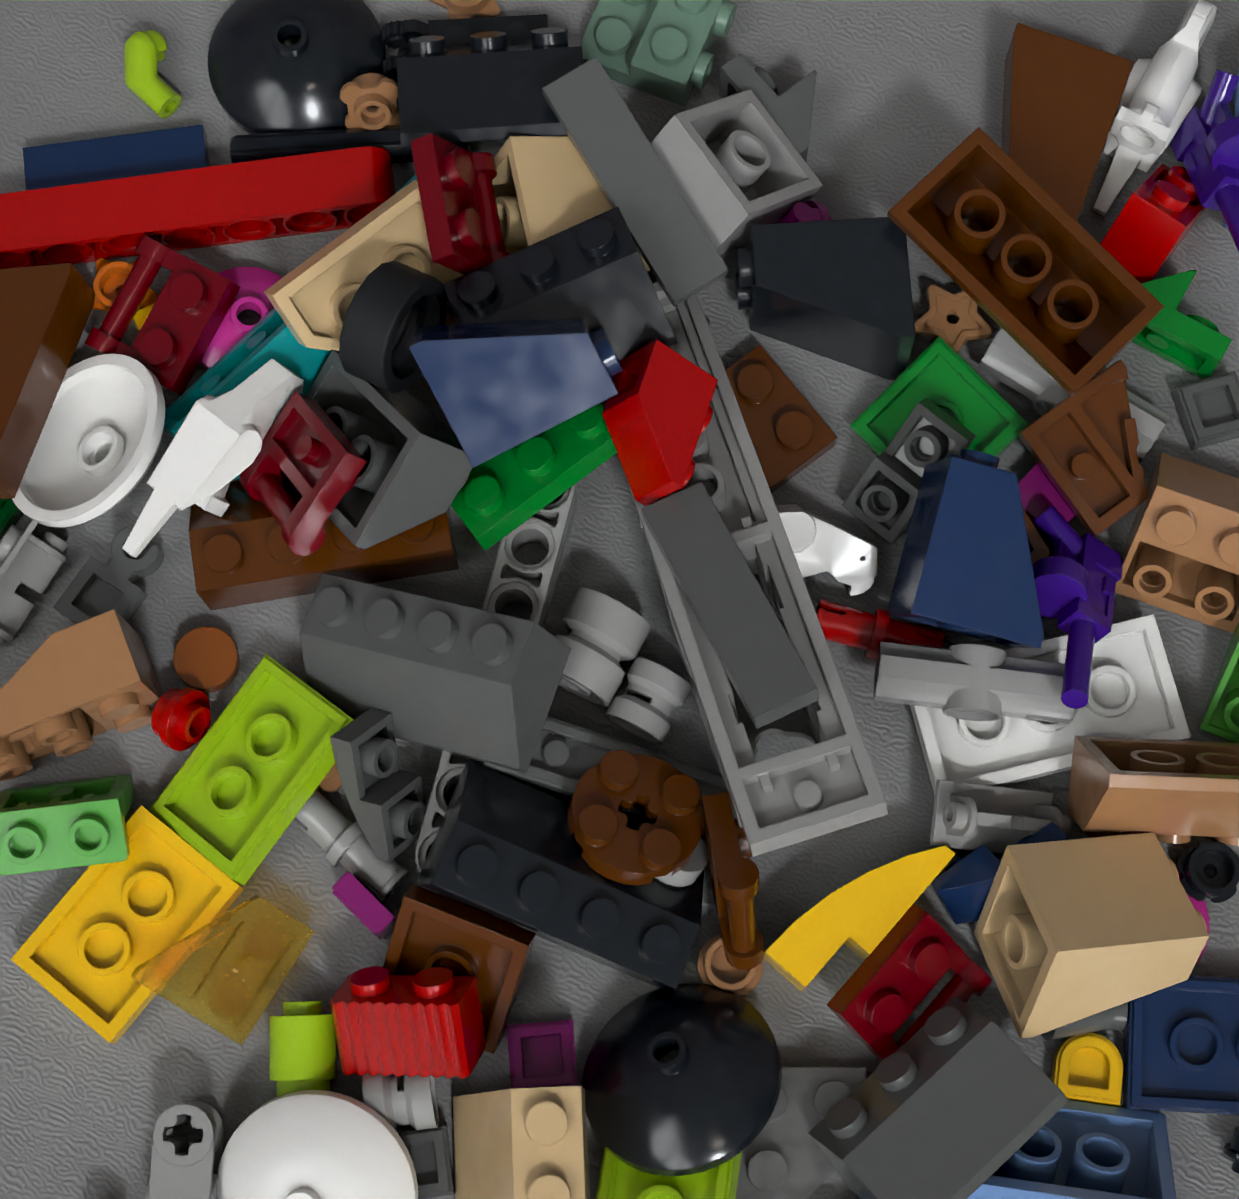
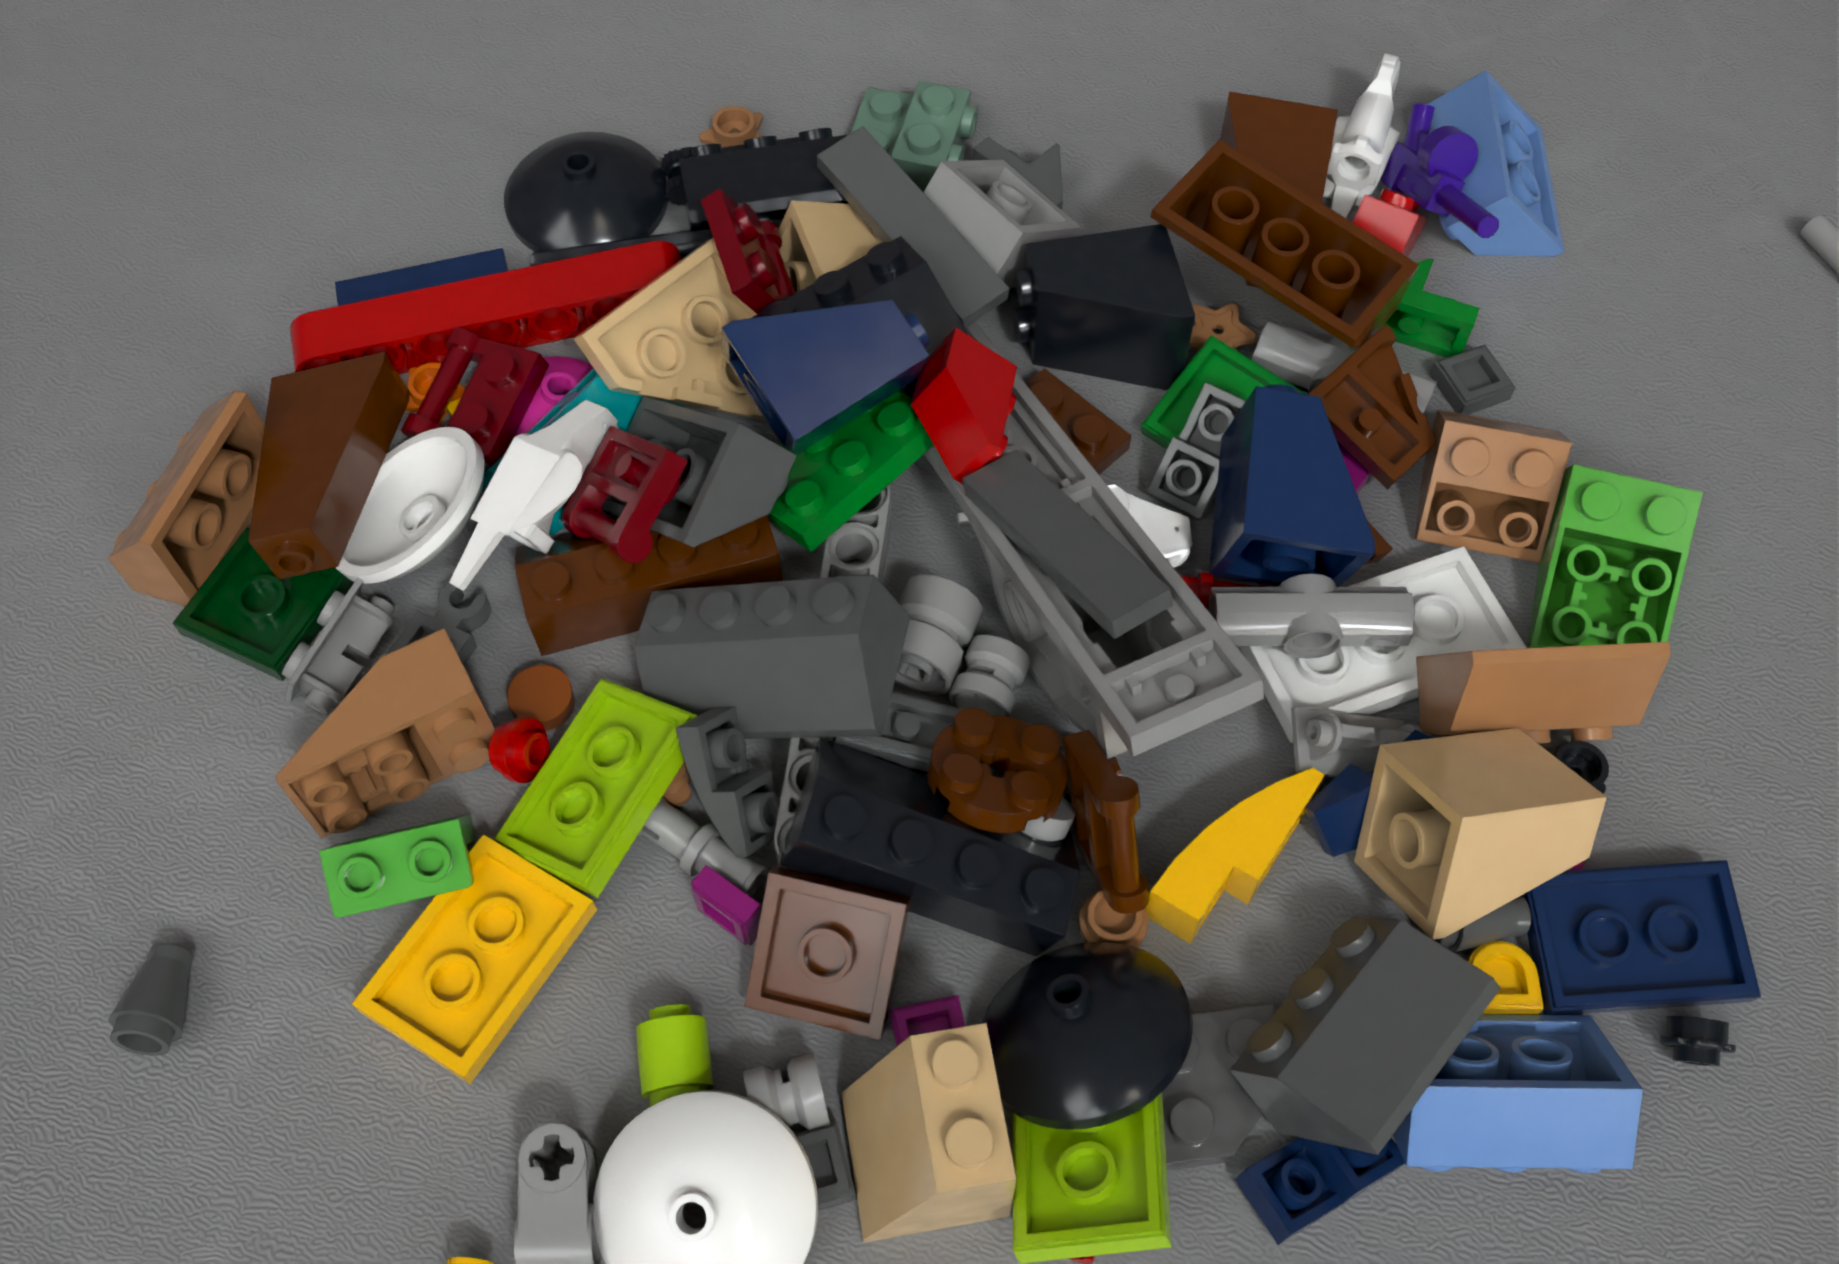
camera: 10 degrees left, 15 degrees down
lime arm [124,29,182,119] -> none
clear yellow wing [131,894,315,1045] -> none
red brick [330,966,487,1079] -> none
black tyre [339,260,448,393] -> none
medium nougat plate [340,73,400,130] -> none
dark red plate [827,904,993,1061] -> none
dark purple piece [1032,505,1123,709] -> none

